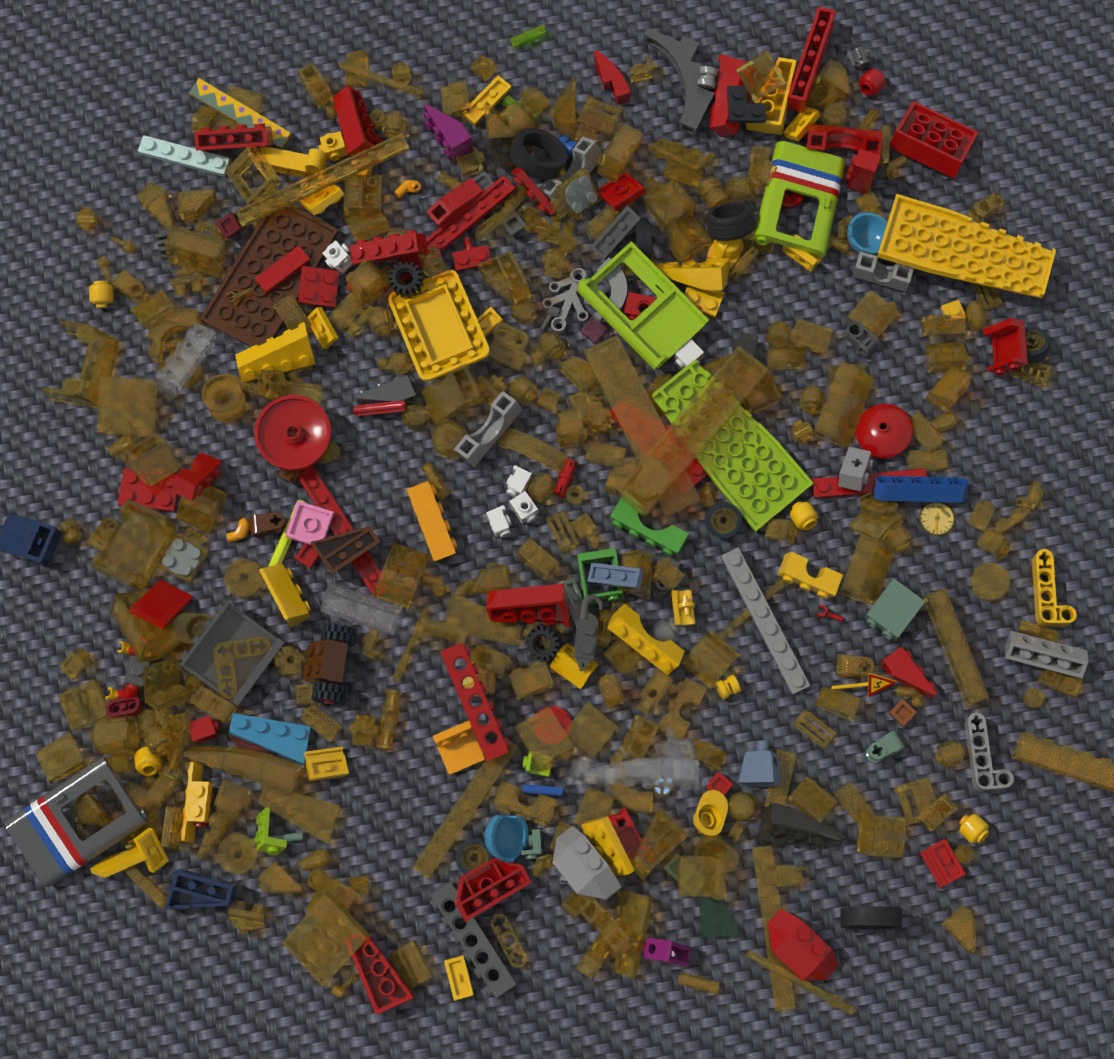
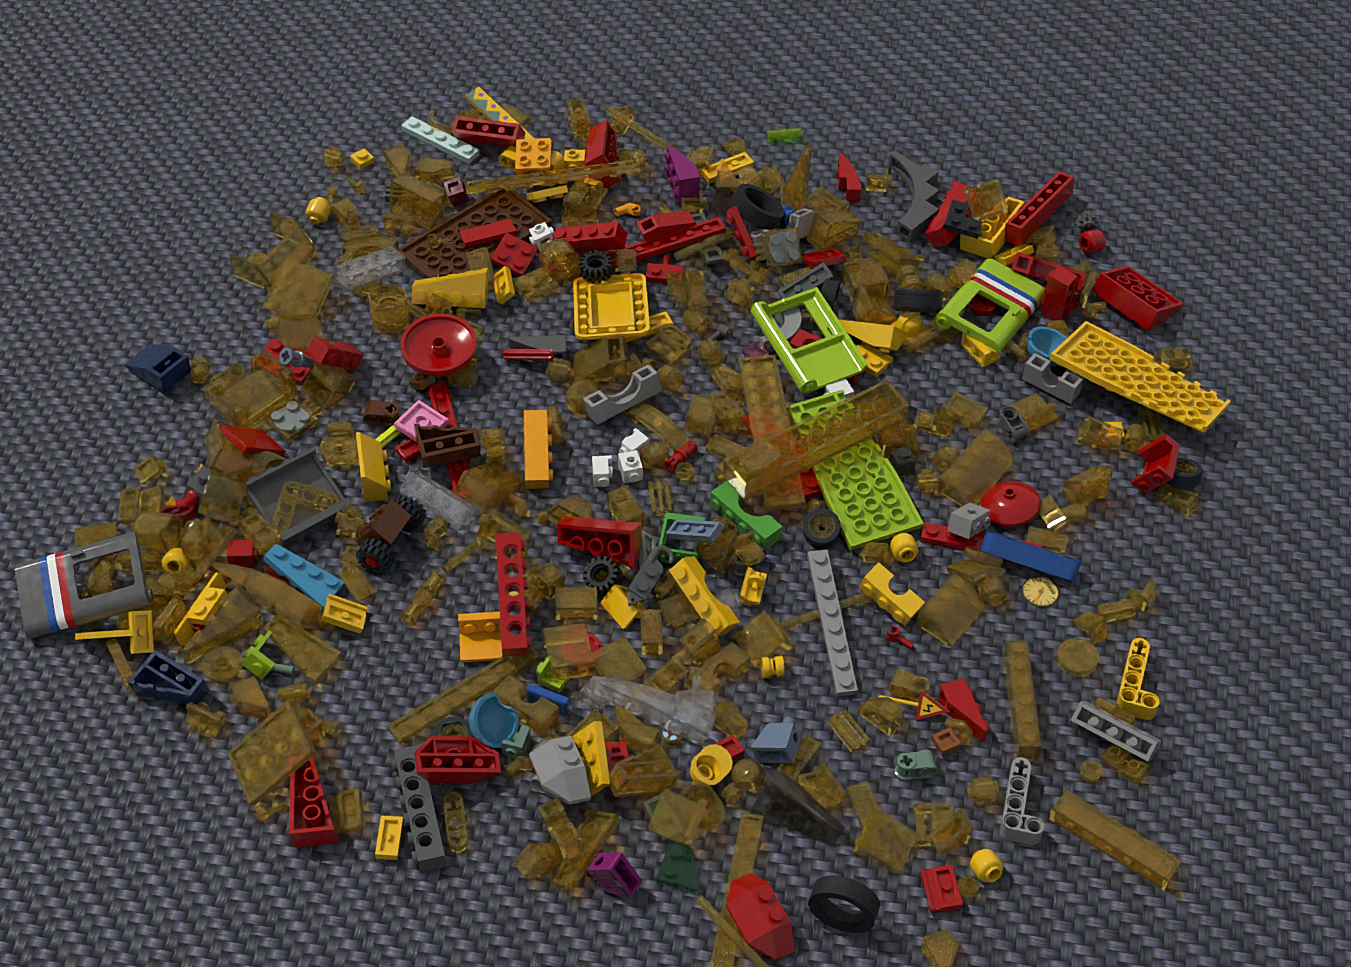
camera: 15 degrees right, 25 degrees down
clear yellow window [225,147,282,206] -> none
light orange arm [226,518,250,542] -> none
clear yellow brick [350,715,379,746] -> none
clear yellow head [368,307,394,336] -> none
clear yellow plate [378,352,411,374] -> none
clear yellow wheel [392,63,411,85] -> none
clear yellow wing [443,591,523,646] -> none
clear yellow bush [529,348,545,367] -> none
clear yellow tile [536,387,561,412] -> none
light grey plant [542,268,591,334] -> none
clear yellow bracket [560,891,593,920] -> none
clear yellow plate [570,513,600,549] -> none
clear yellow pin [678,972,720,995] -> none
light grey wheel [697,66,718,89] -> none
clear yellow head [766,321,792,349] -> none
clear yellow plate [773,865,809,887] -> none
clear yellow slope [816,59,851,102] -> none
sand green panel [864,579,925,641] -> none
clear yellow slope [925,342,970,372] -> none
clear yellow bracket [967,499,995,531] -> none
none -> sand blue pin [279,348,329,372]
none -> clear yellow pin [327,420,353,436]
none -> yellow plate [350,149,375,170]
none -> clear yellow piece [428,109,455,134]
none -> clear yellow arch [478,427,507,463]
none -> light orange bracket [515,138,552,181]
none -> clear smoke brick [889,446,916,478]

